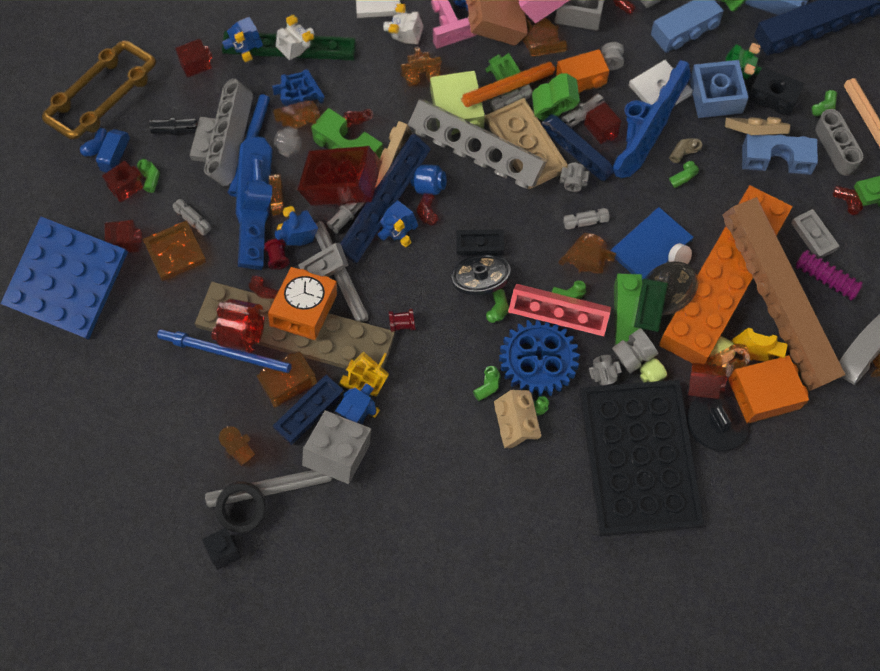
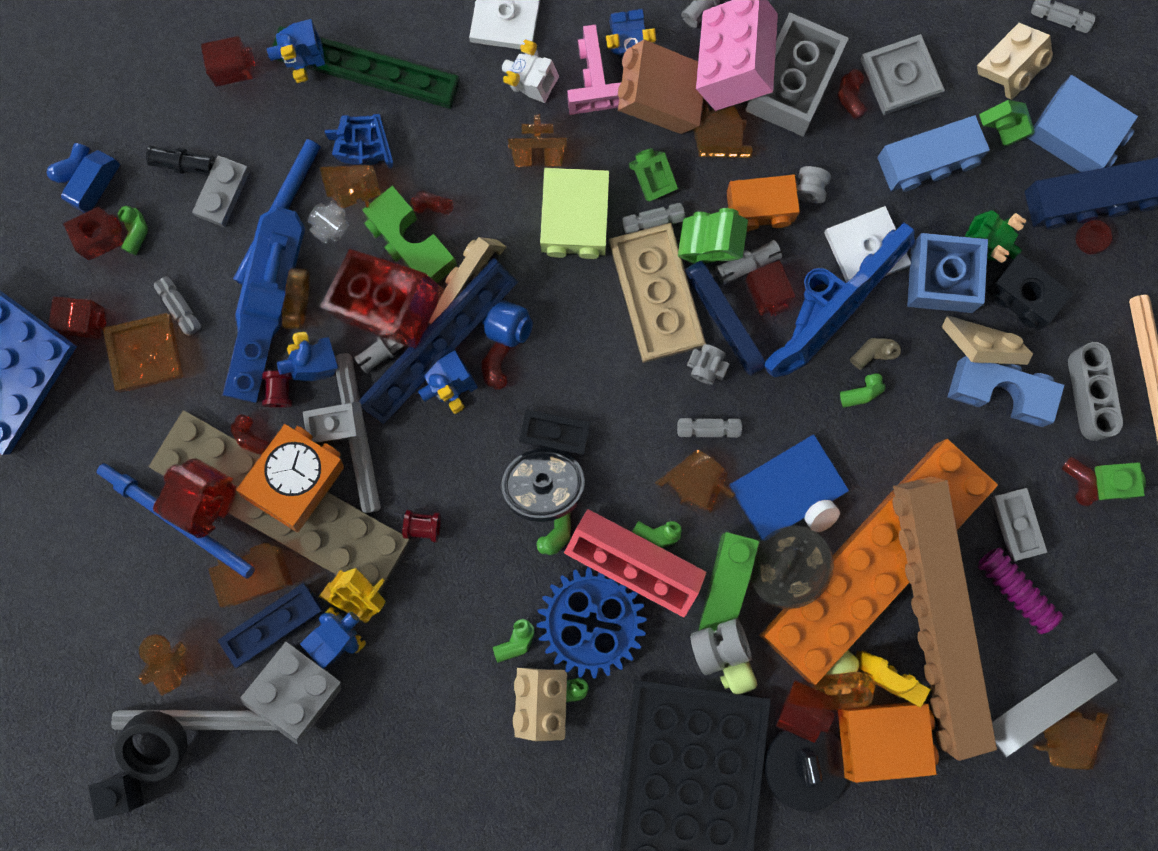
camera: 15 degrees right, 15 degrees up
pearl gold bar [42,41,156,139] -> none
light grey beam [204,79,253,186] -> none
white piece [276,15,314,60] -> none
light grey brick [408,100,547,189] -> none
orange axle [461,62,555,107] -> none
light grey gear [589,355,622,385] -> none
dark green tile [634,278,668,332] -> none
bright green arm [812,90,837,116] -> none
none -> clear red tile [1075,220,1112,254]

